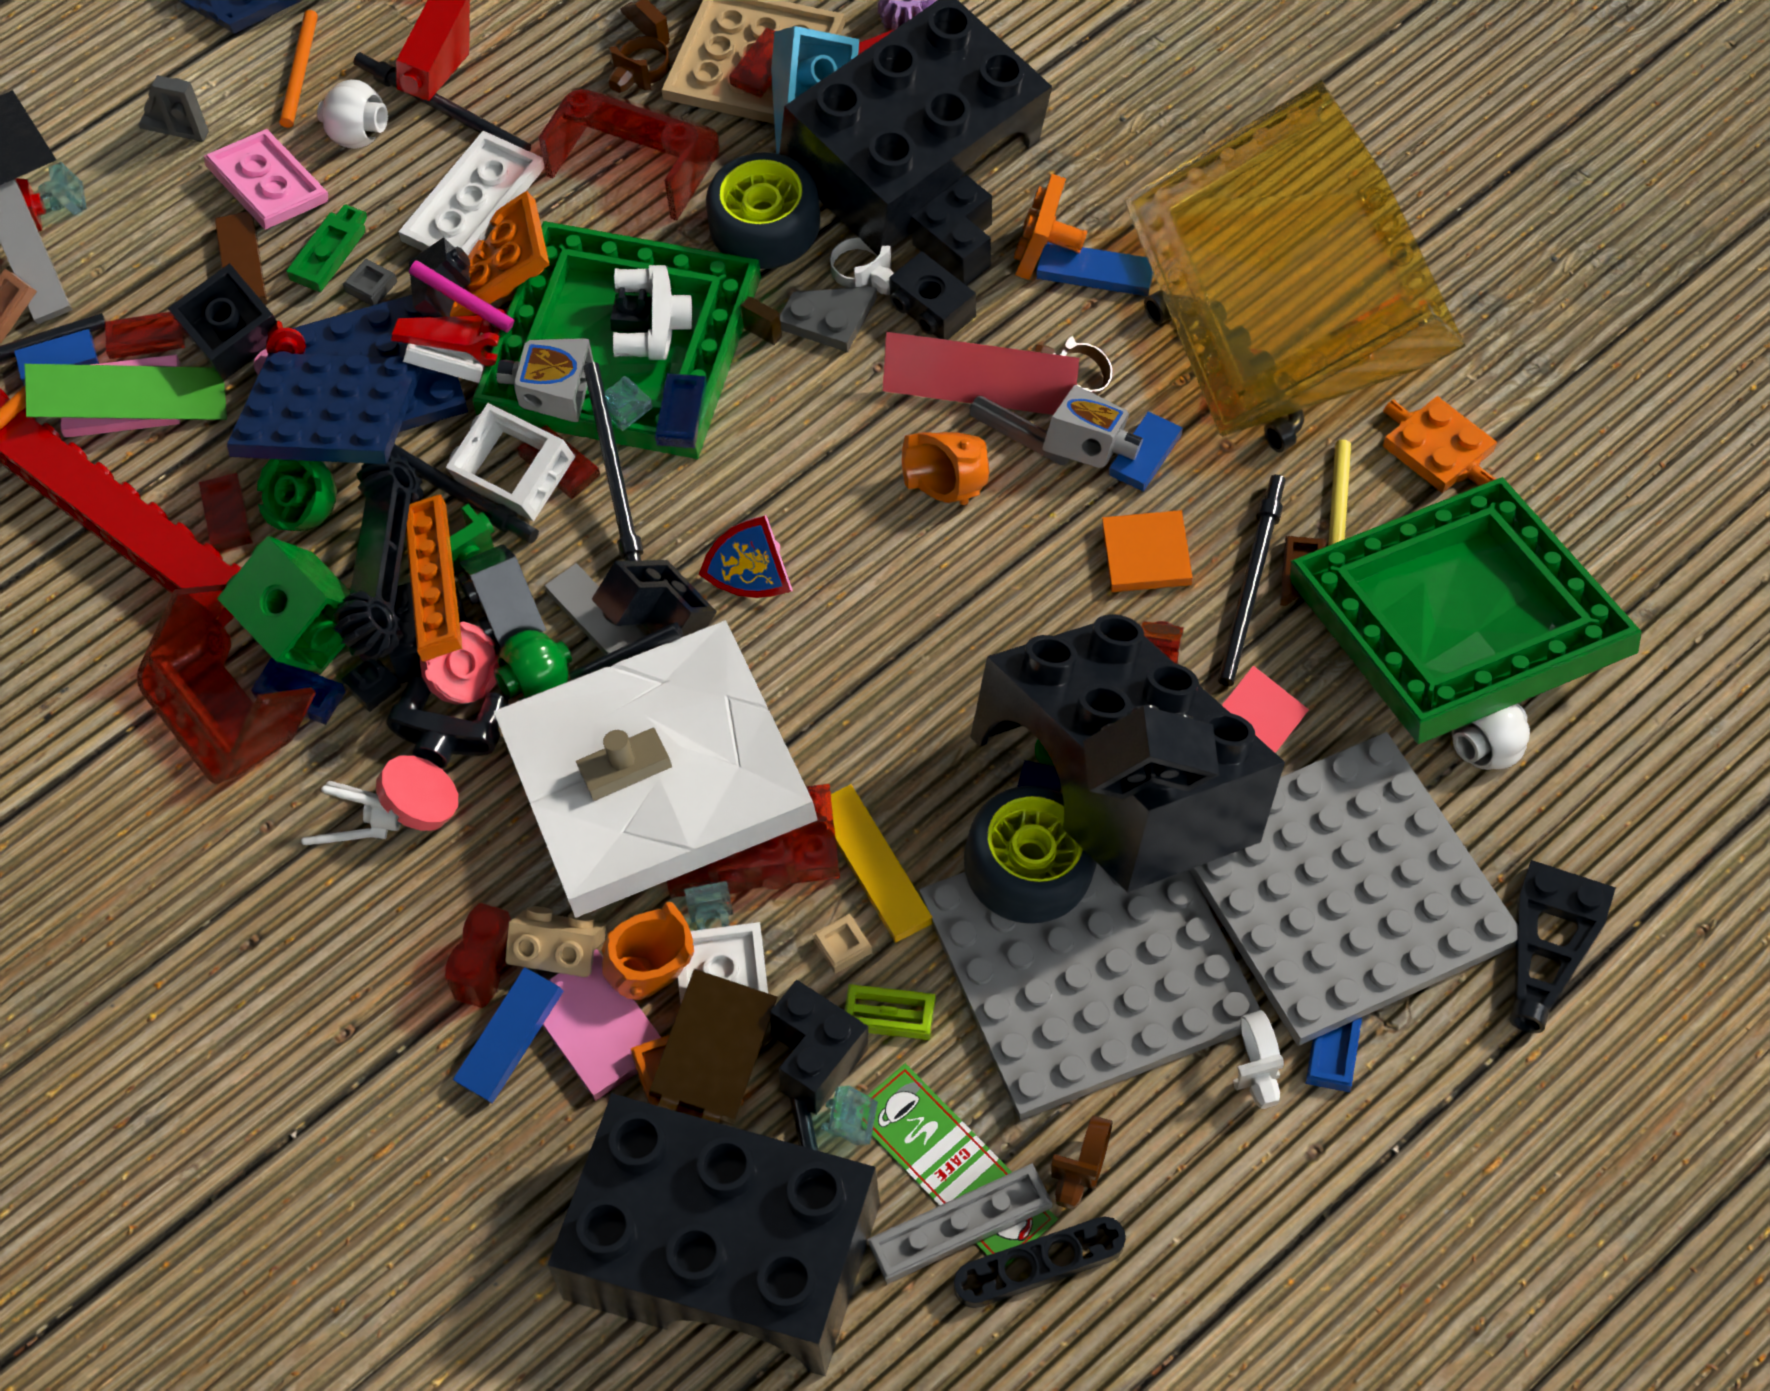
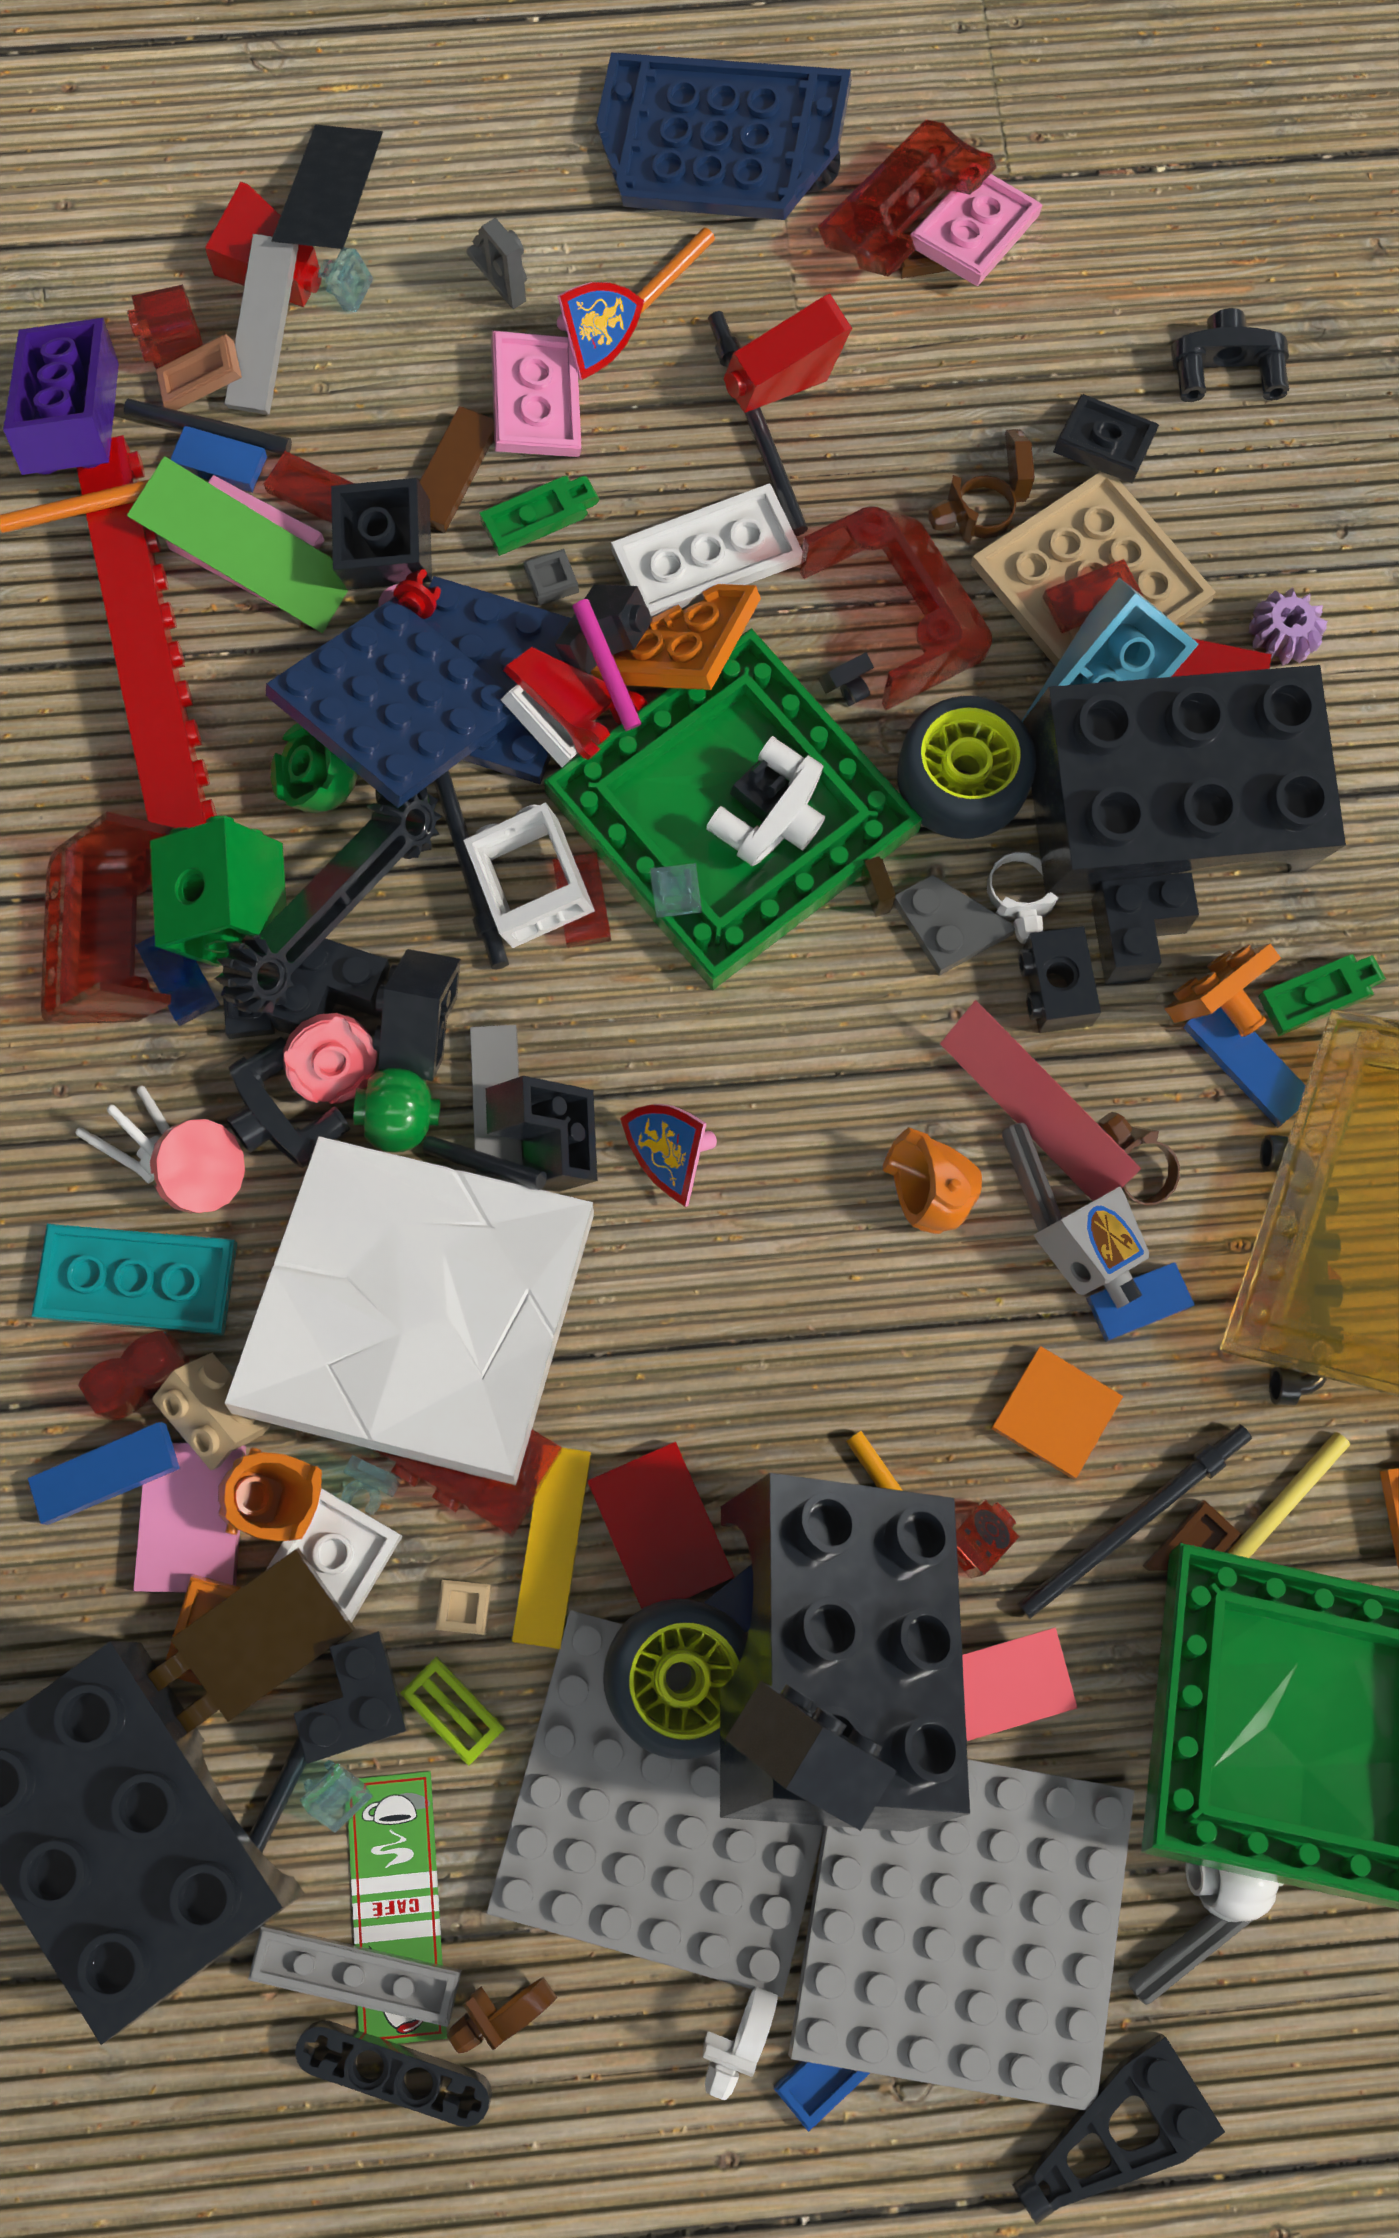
camera: 30 degrees right, 15 degrees up
clear red tile [199,473,253,552] -> none
white plant [317,79,388,149] -> none
orange tile [406,494,463,662] -> none
green bracket [450,504,495,575] -> none
light grey torso [497,338,594,422] -> none
dark tan tile [576,727,672,801] -> none
black bar [583,362,644,561] -> none
clear blue tile [655,373,707,448] -> none
none -> teal tile [31,1224,238,1335]
none -> shield [557,282,645,380]
none -> red tile [587,1442,735,1609]
none -> black tile [818,652,874,707]
none -> dark grey axle [1128,1913,1253,2005]
none -> green hinge [1258,954,1386,1037]

